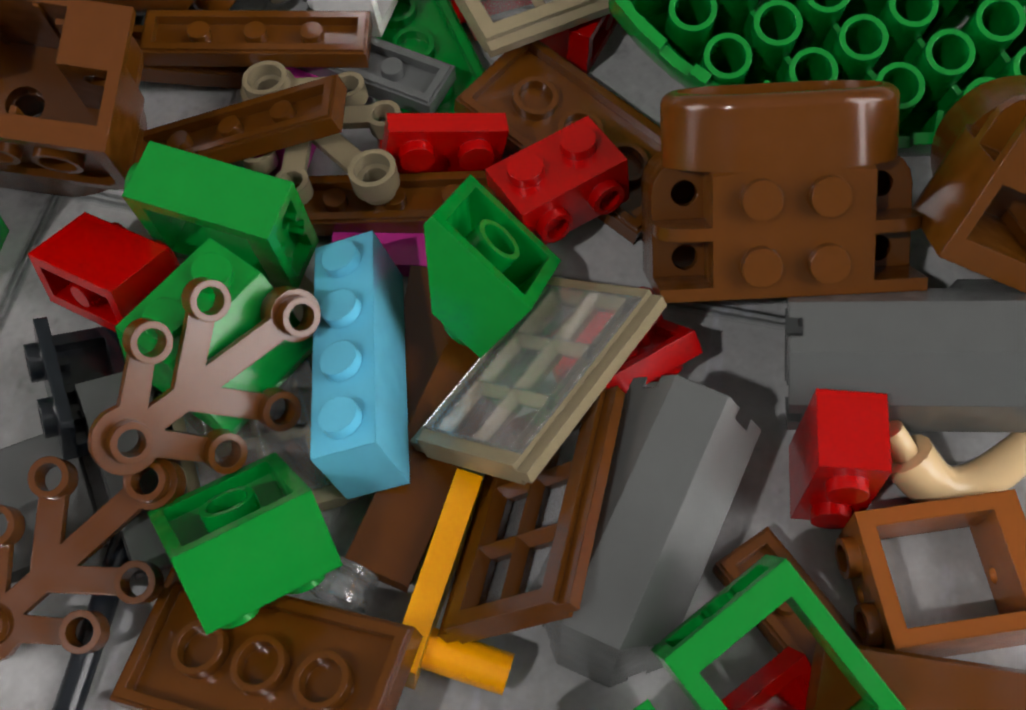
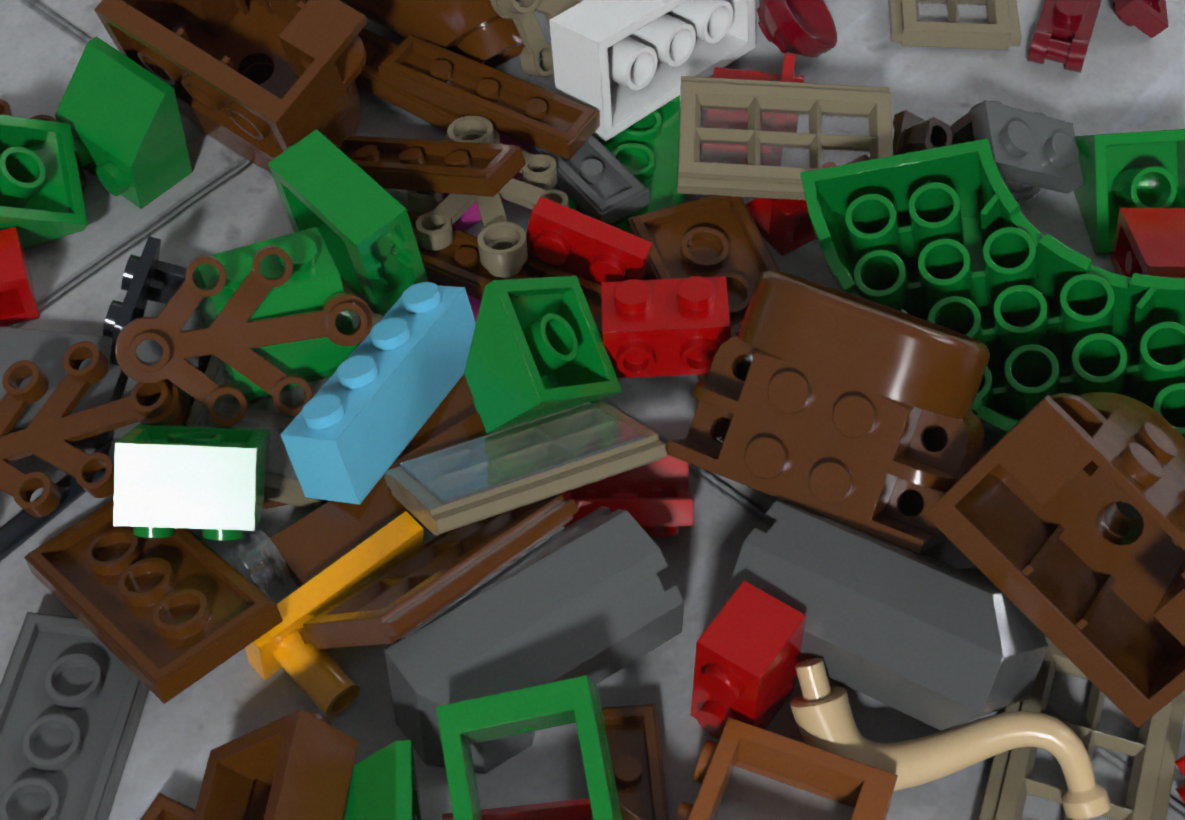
camera: 30 degrees right, 10 degrees down
red brick [28,212,180,332] -> none

